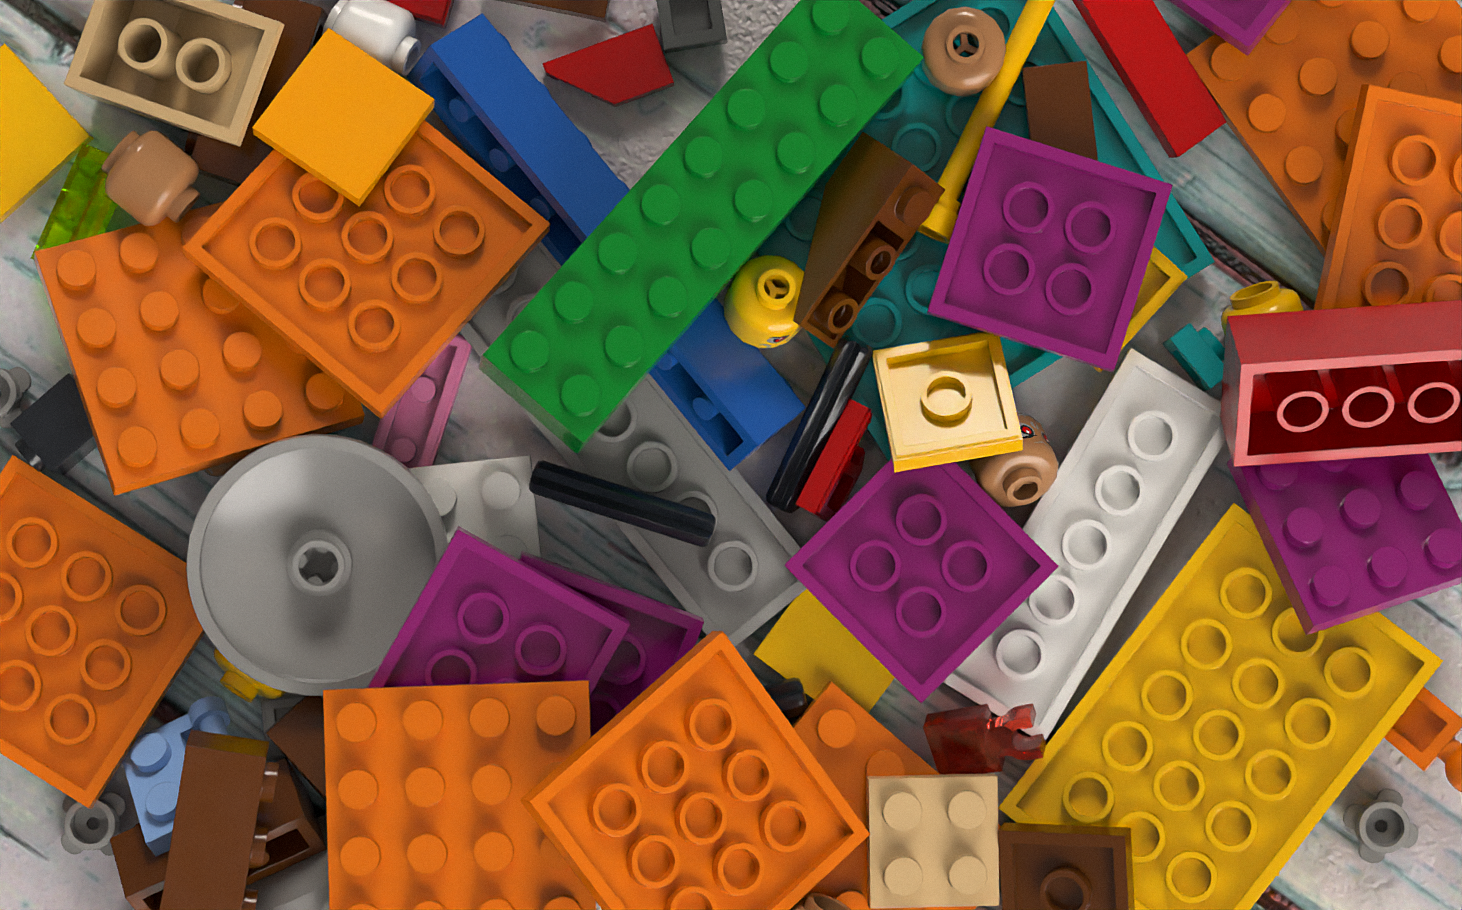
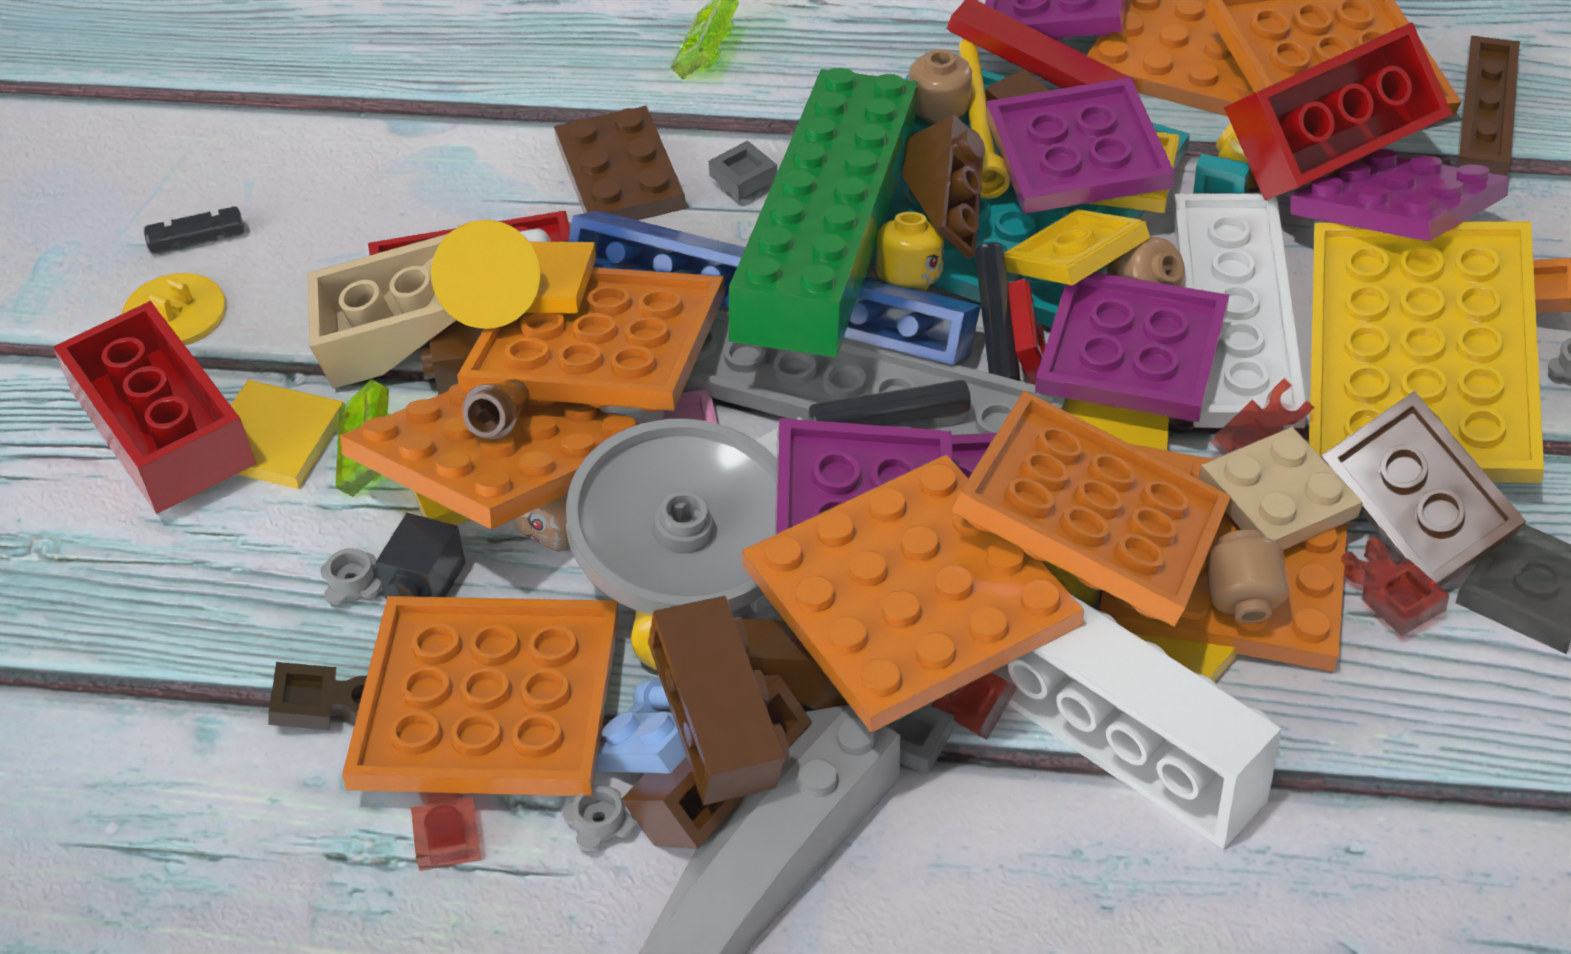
camera: 30 degrees left, 40 degrees down
medium nougat head [101,131,201,226] -> none
red tile [542,24,675,107] -> none
none -> yellow piece [431,220,540,329]
none -> reddish brown cone [463,379,530,439]

